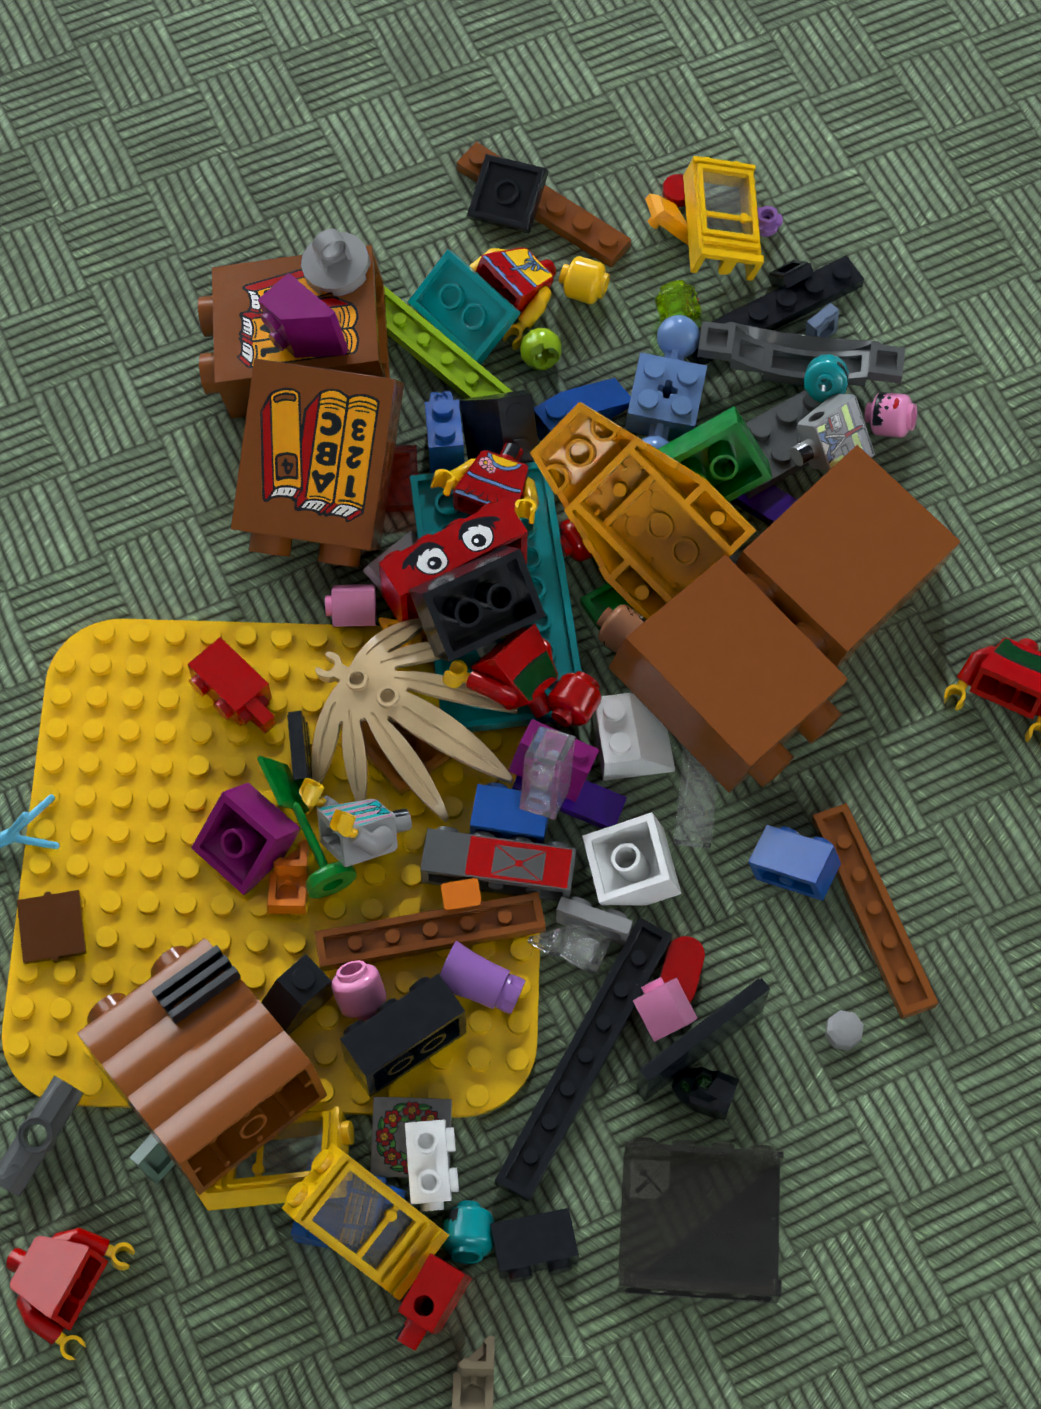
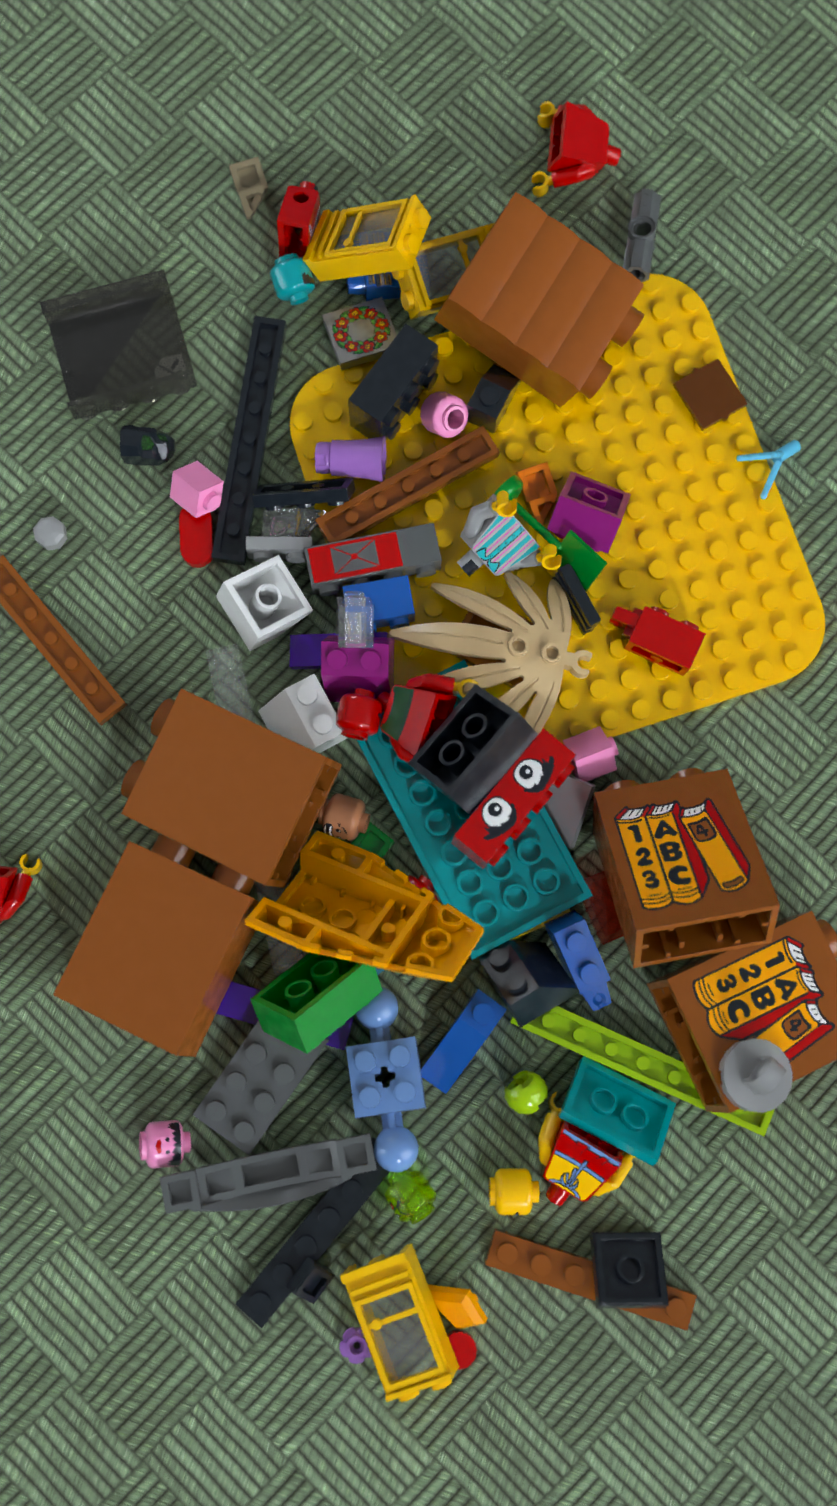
camera: 155 degrees right, 15 degrees up
black tile [151,945,241,1024] -> none
magenta slope [258,273,349,358] -> none
white brick [405,1119,459,1212] -> none
torso [430,443,539,524] -> none
orange slope [440,878,482,910] -> none
black brick [490,1208,579,1283] -> none
black tile [636,978,770,1102] -> none
brick [748,825,841,901] -> none
torso [790,393,875,471] -> none
teal head [804,354,849,403] -> none
sand blue tile [806,303,839,338] -> none
none -> black plate [252,477,355,511]

